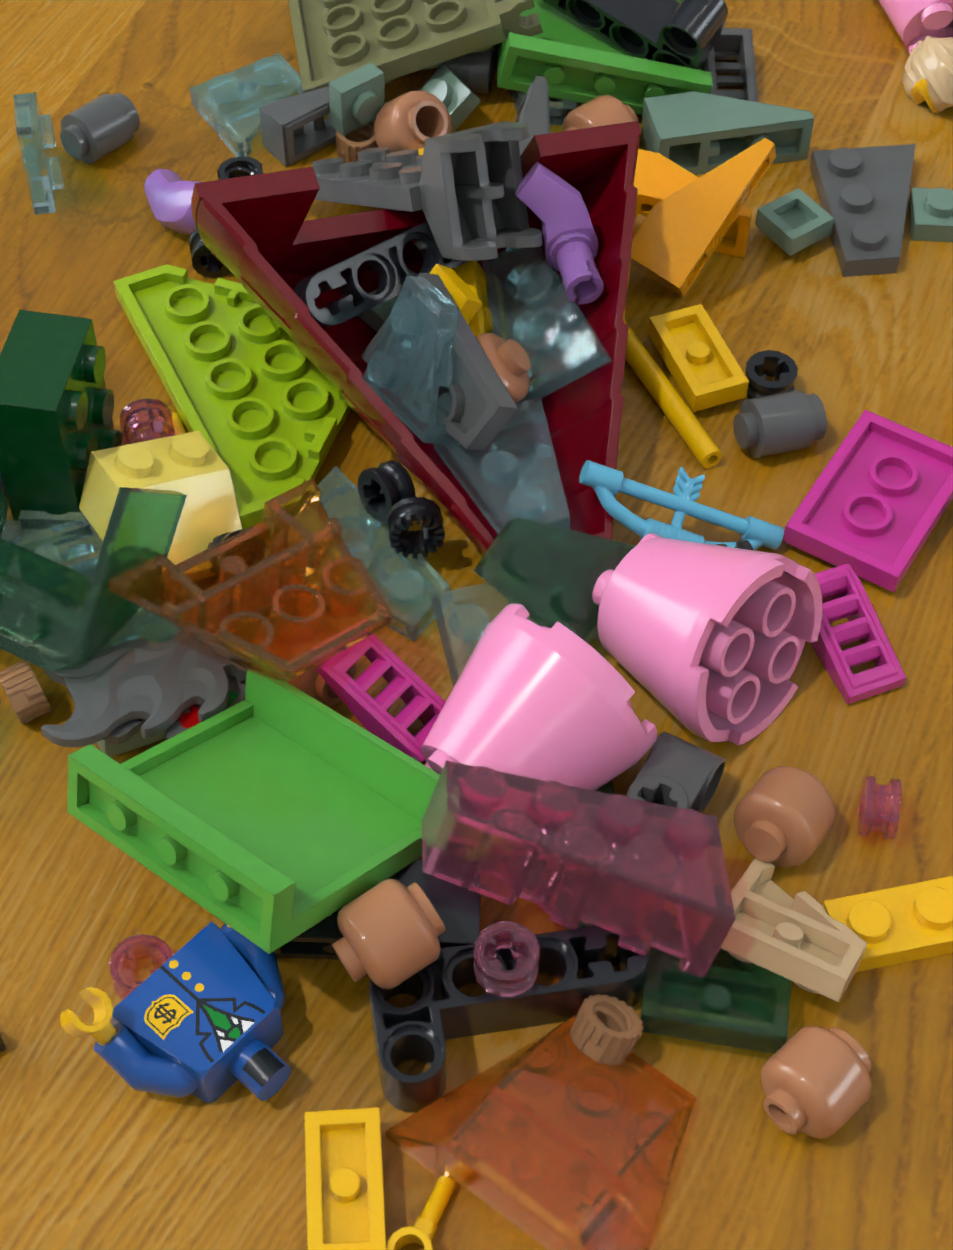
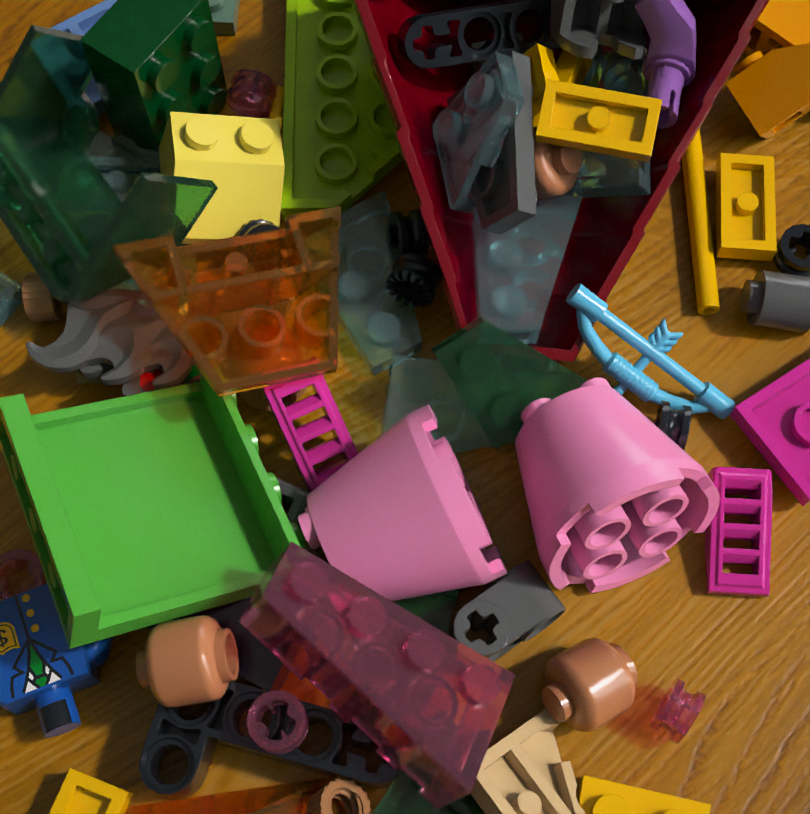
camera: 25 degrees right, 15 degrees up
none -> yellow plate [535,79,662,162]

